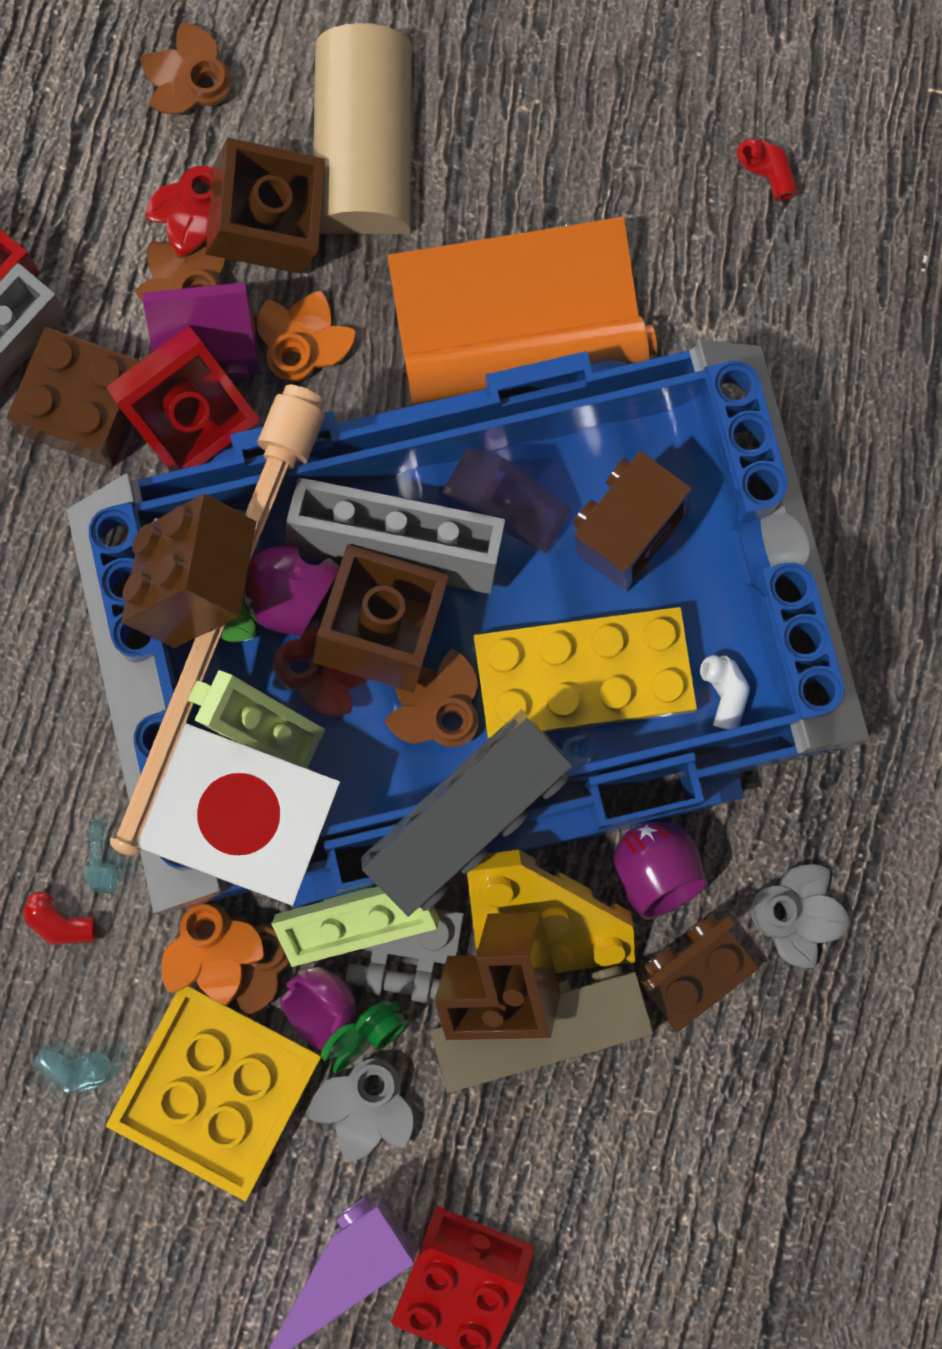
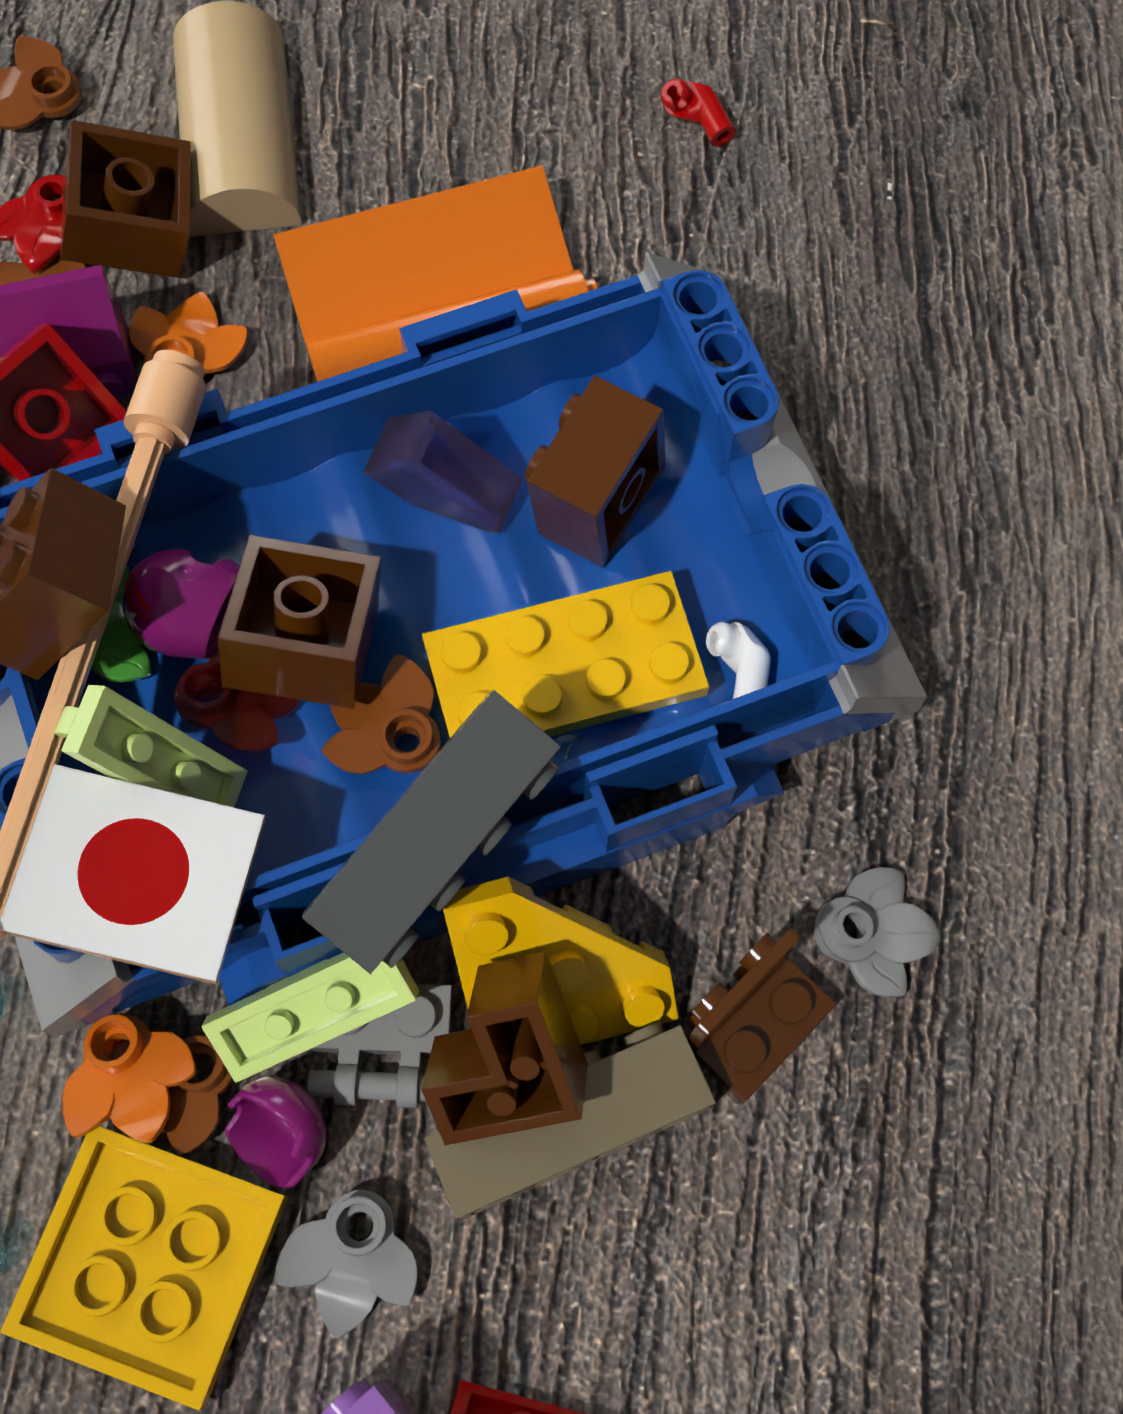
camera: 10 degrees left, 10 degrees down
light grey brick [286,477,505,594] -> none
green plate [321,1001,408,1074] -> none
magenta helmet [614,820,707,920] -> none

